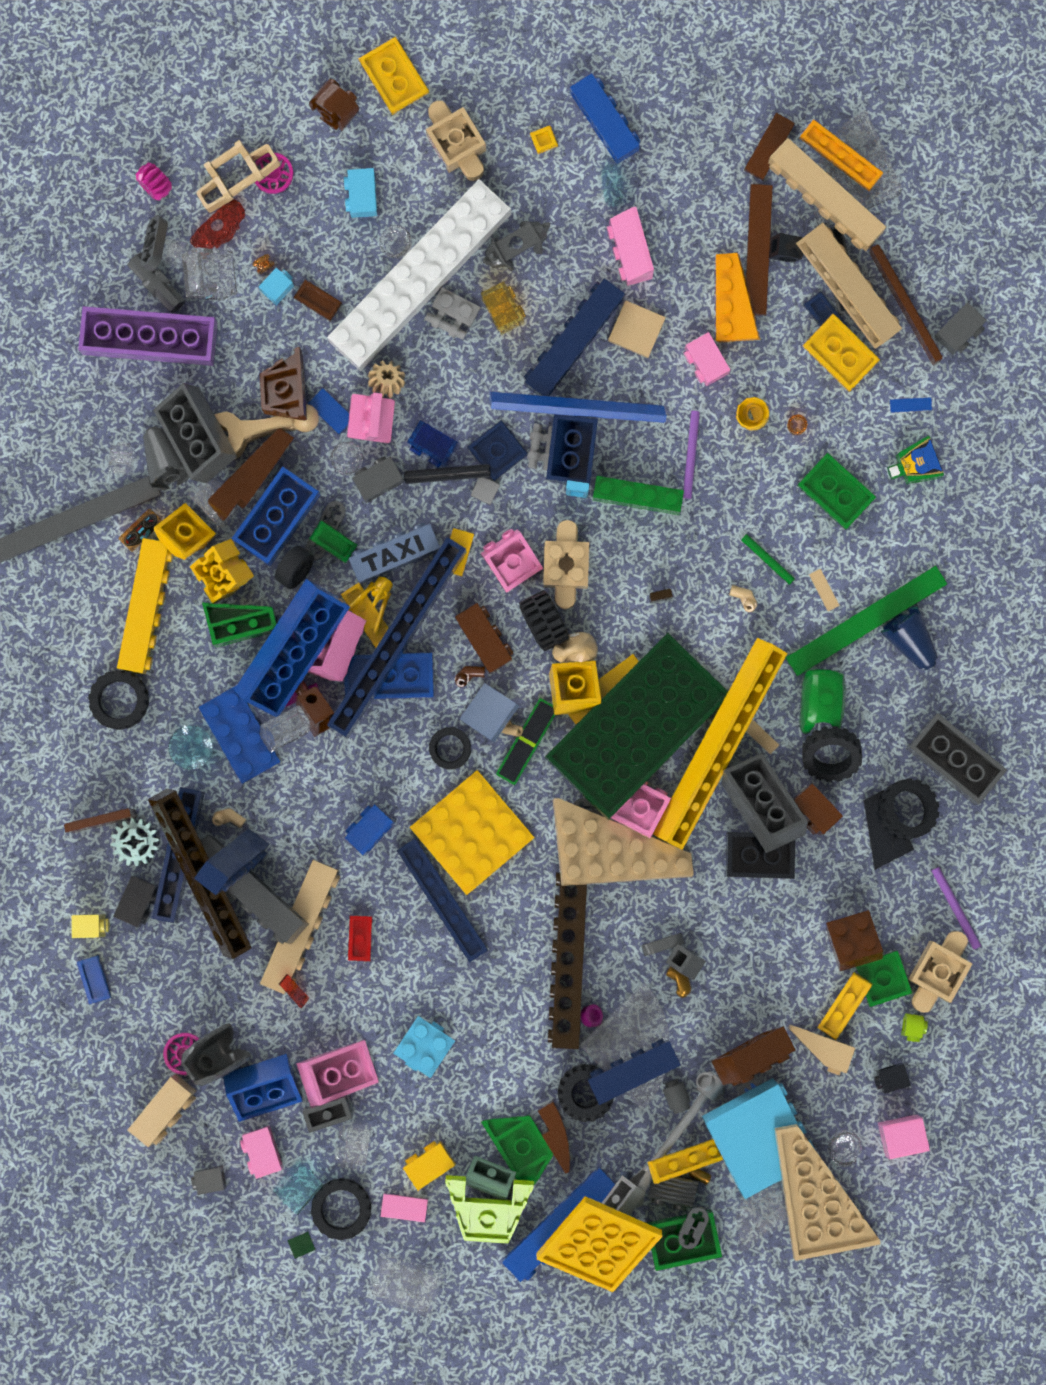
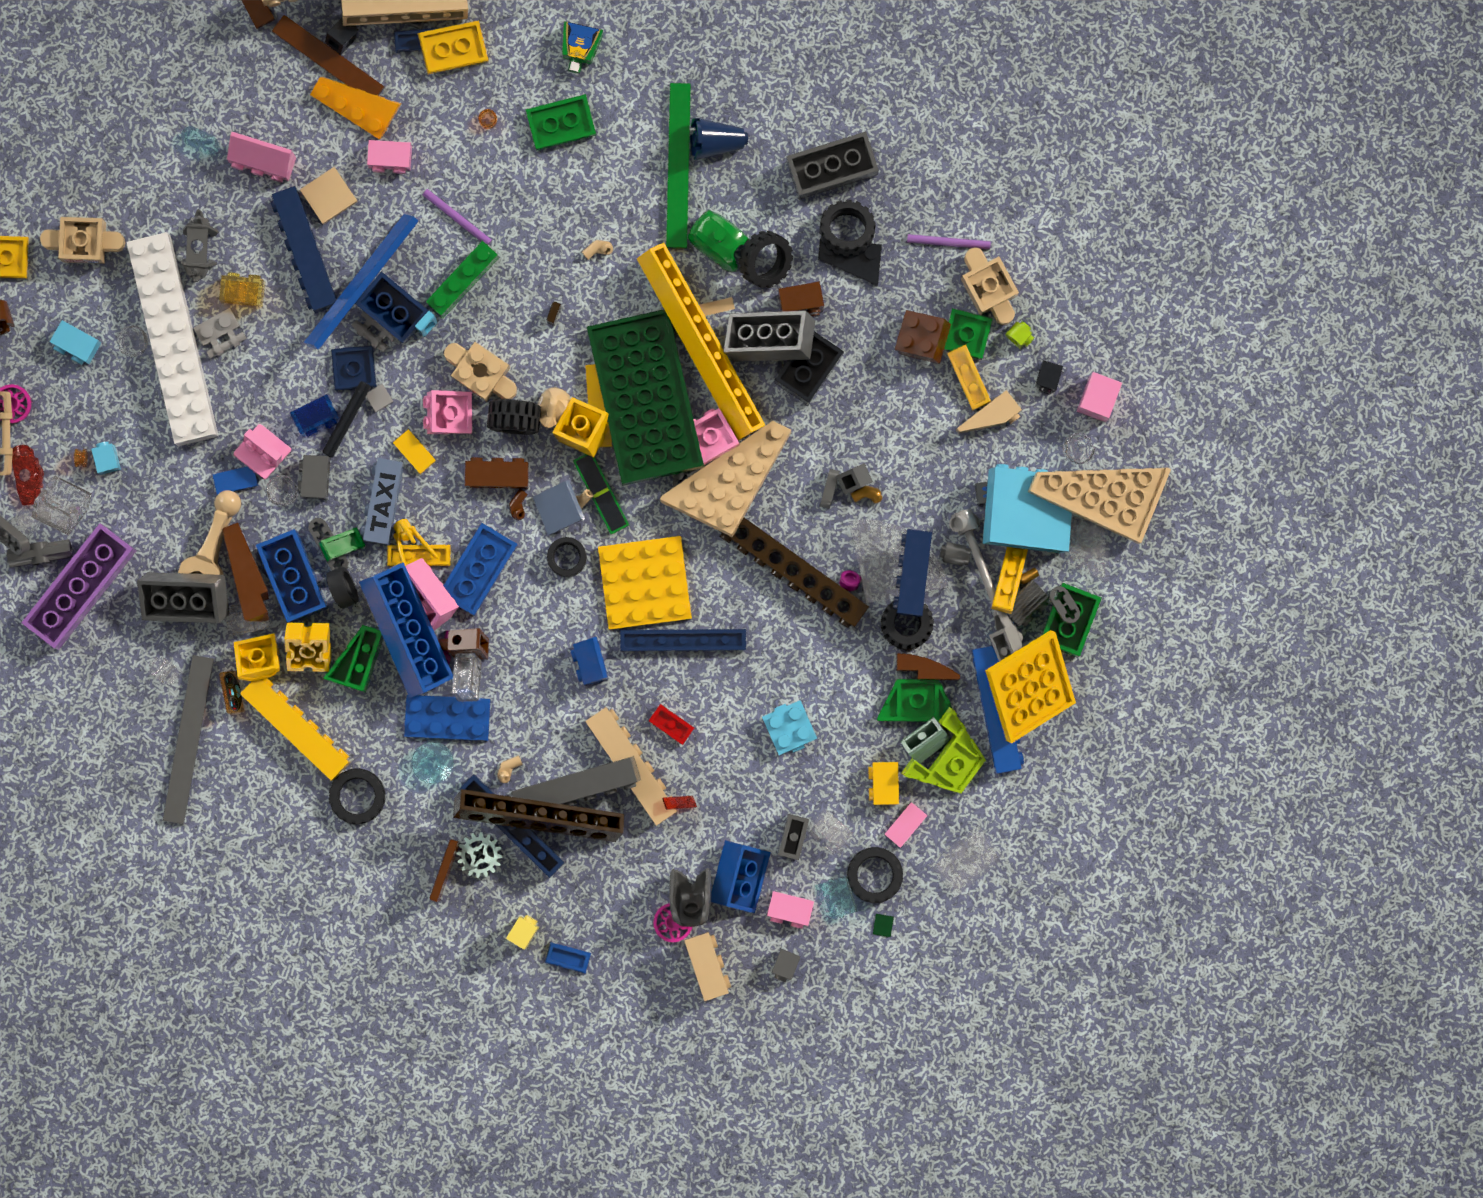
camera: 65 degrees left, 0 degrees up
black brick [113,876,159,928] -> none
dark grey cone [143,426,190,490] -> none
dark blue brick [194,828,270,895] -> none
reddish brown wing [259,347,307,421] -> none
reddish brown tile [293,279,342,322] -> none
bright pink slope [296,1040,379,1106] -> none
dark blue brick [327,537,467,739] -> none
tan gear [368,360,405,399] -> none
yellow tile [530,125,558,154] -> none
blue brick [570,73,641,164] -> none
reddish brown brick [711,1026,796,1086] -> none
yellow hair [736,397,770,431] -> none
green bar [741,534,795,585] -> none
tan window [809,569,840,611] -> none
blue window [890,397,932,413] -> none

